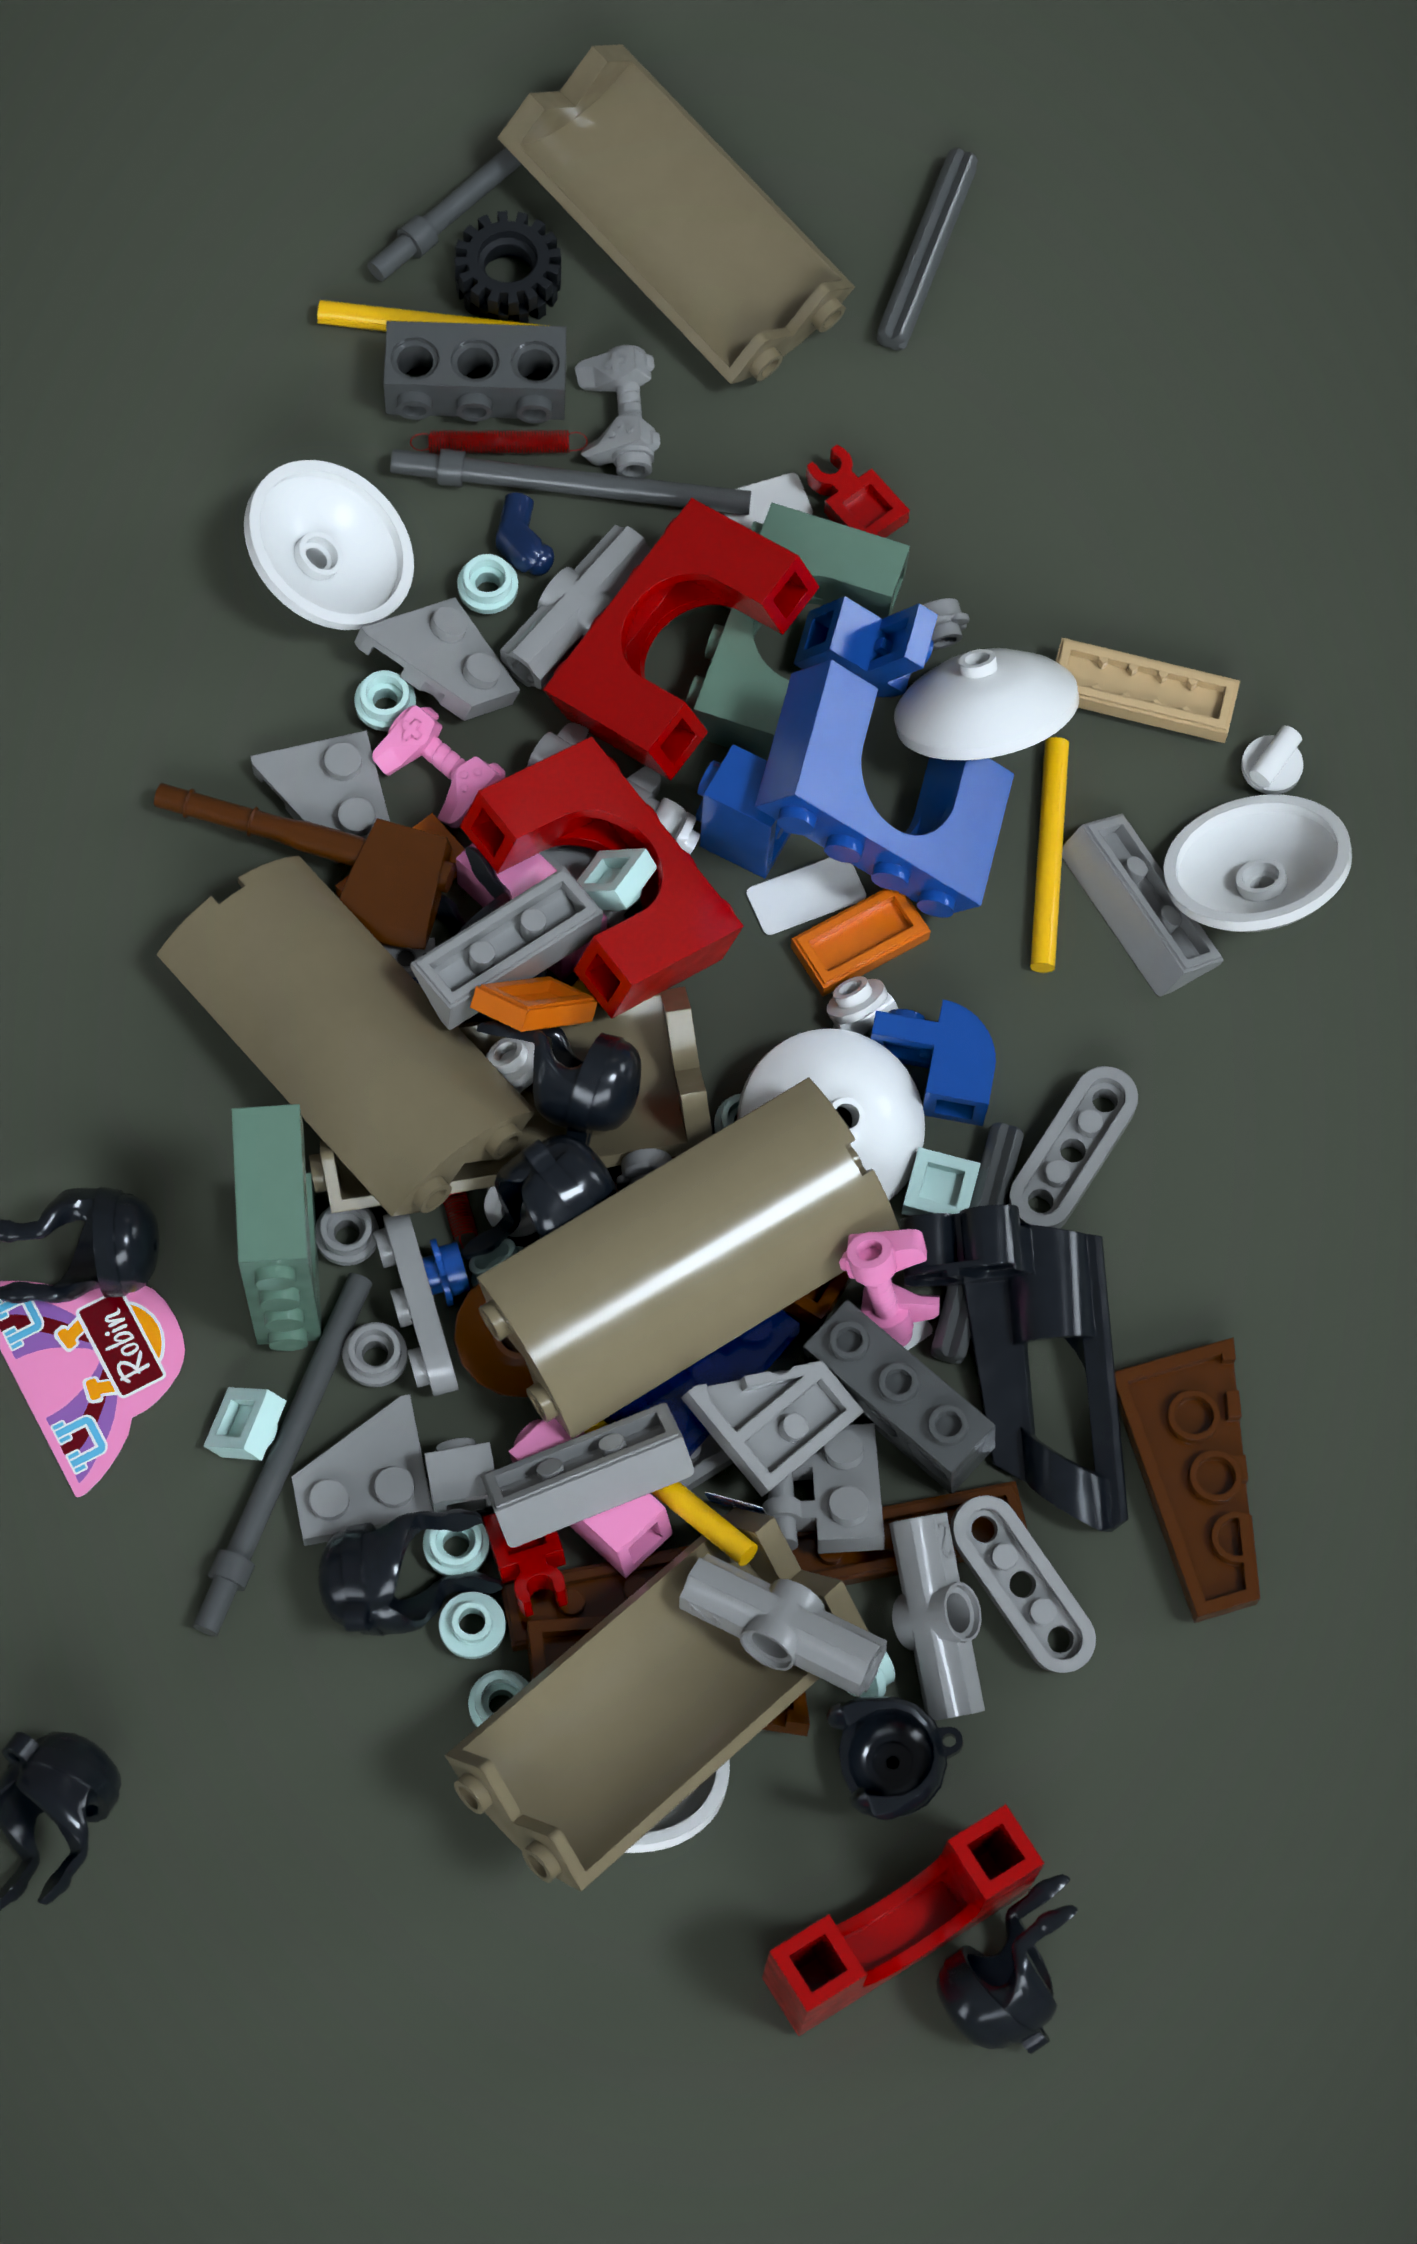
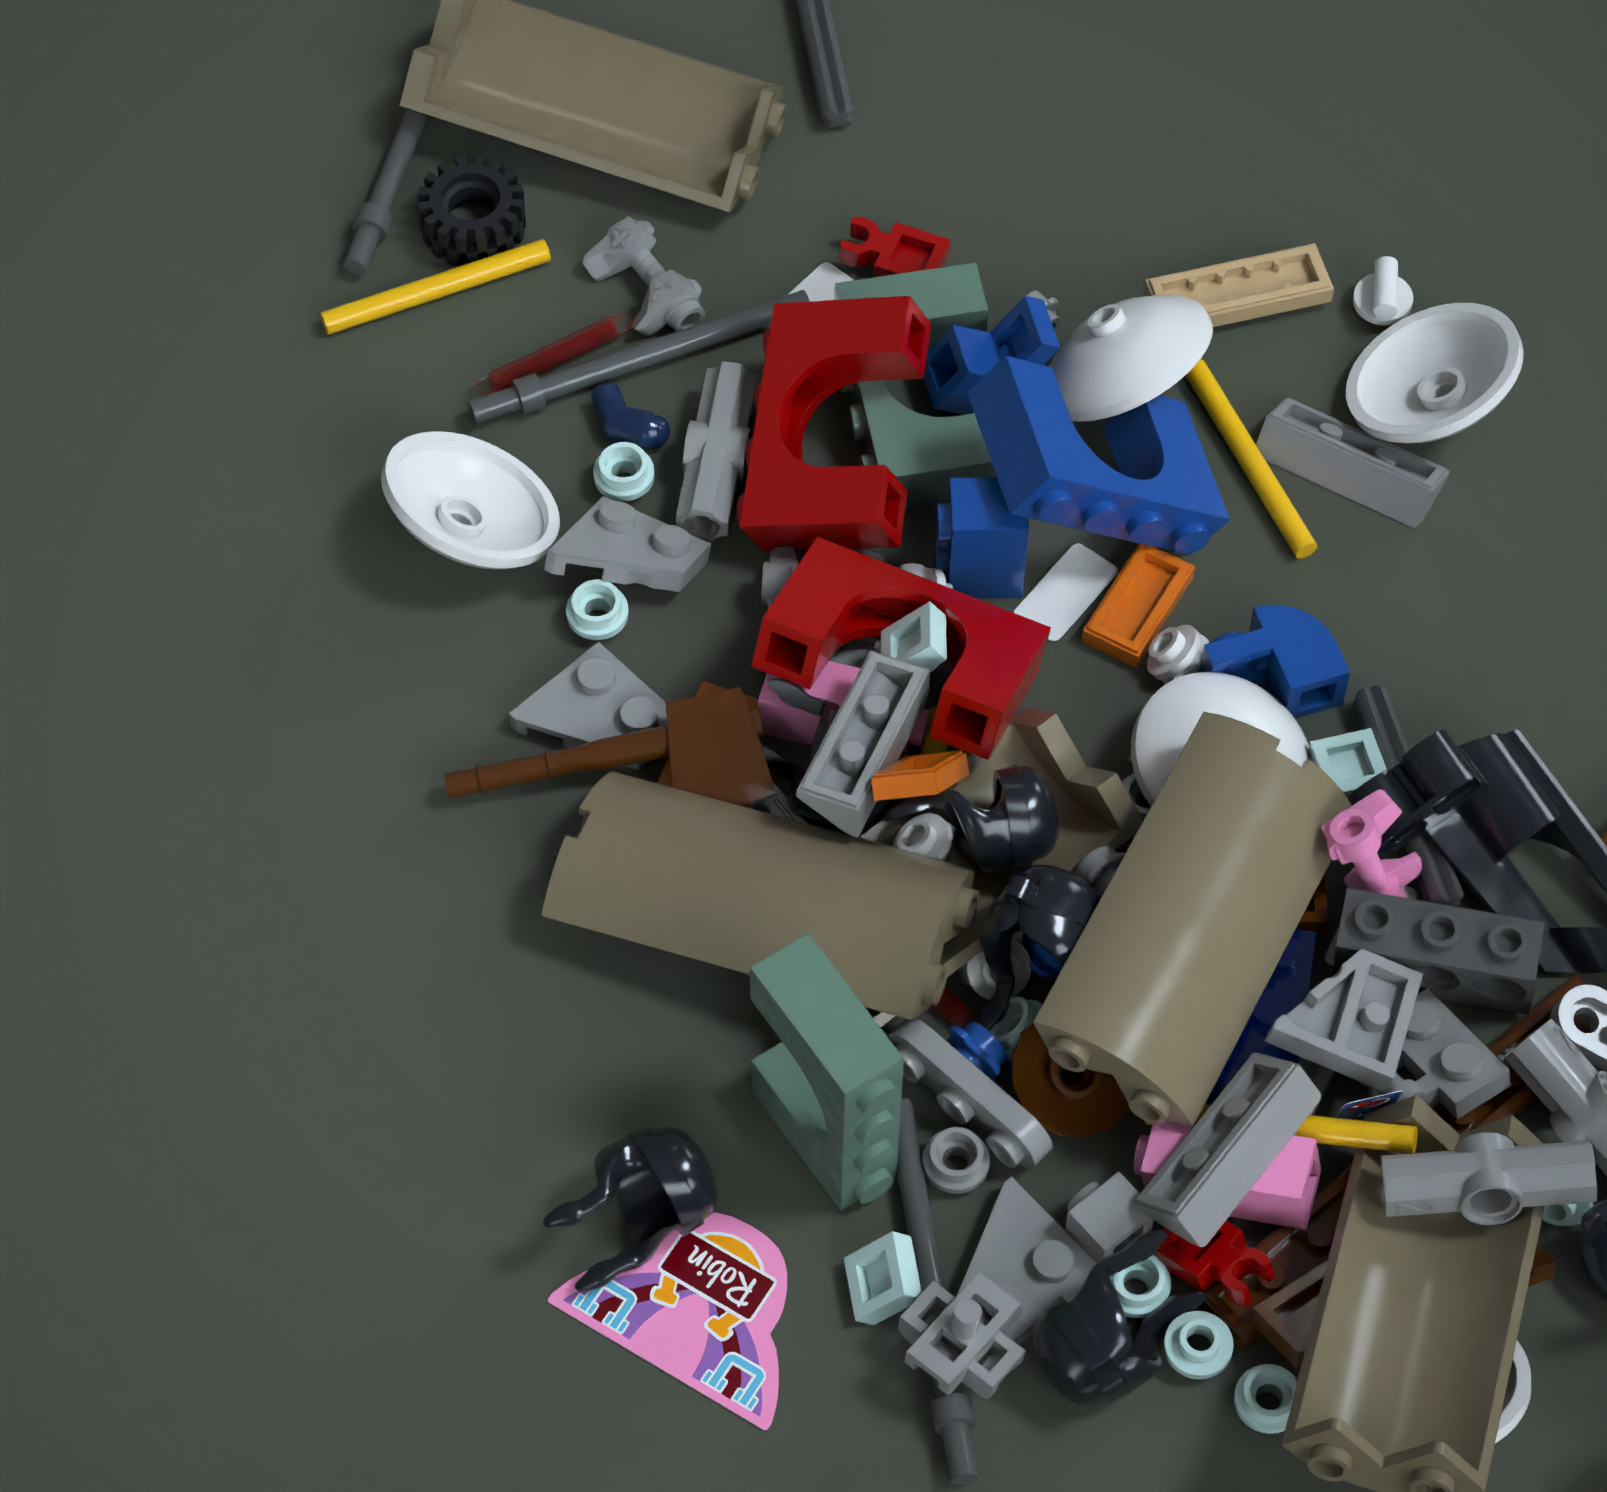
camera: 25 degrees left, 10 degrees down
bright pink piece [372,705,506,828] -> none
dark grey brick [384,321,567,423] -> none
light grey plate [1007,1066,1138,1229] -> none
none -> light grey piece [898,1272,1026,1399]

